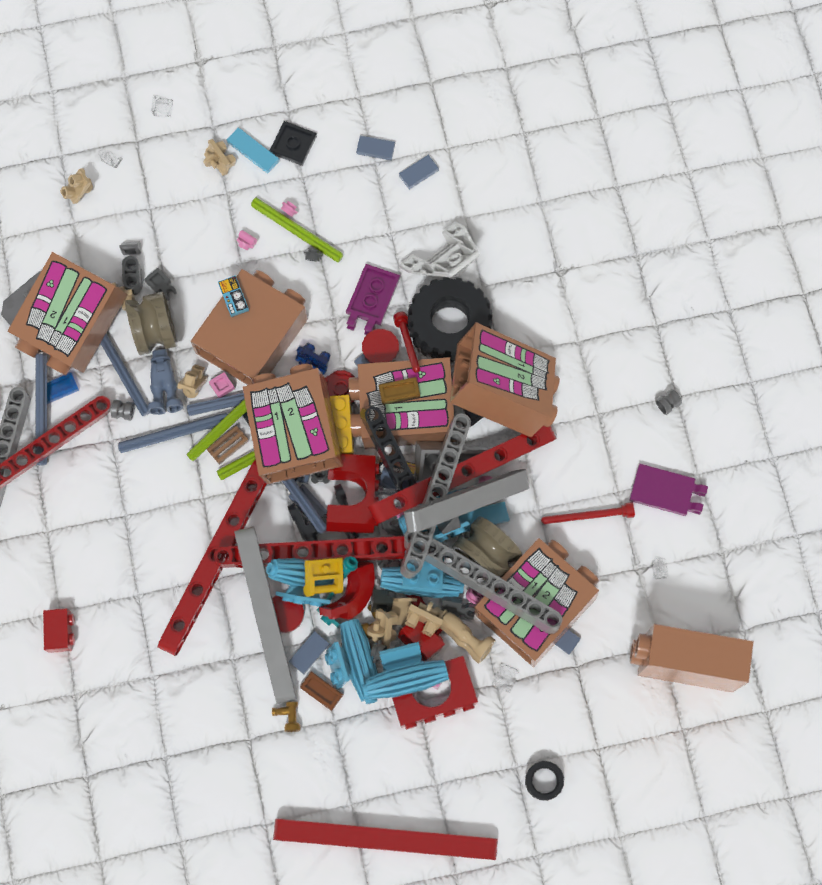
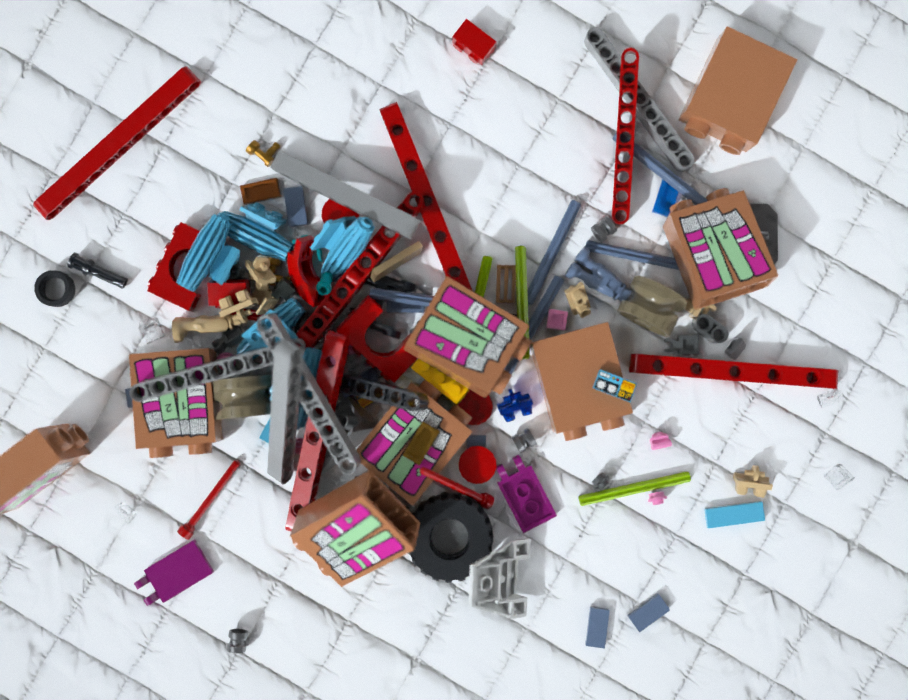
camera: 130 degrees right, 15 degrees up
tan hips [60,168,93,204] -> none
black tile [269,121,317,166] -> none
yellow plate [303,558,343,597] -> none
dark grey plate [371,640,387,664] -> none
none -> black pin [67,252,128,289]
none -> tan tile [370,241,423,282]
none -> flat silver wheel [512,428,537,454]
none -> red beam [629,353,839,389]

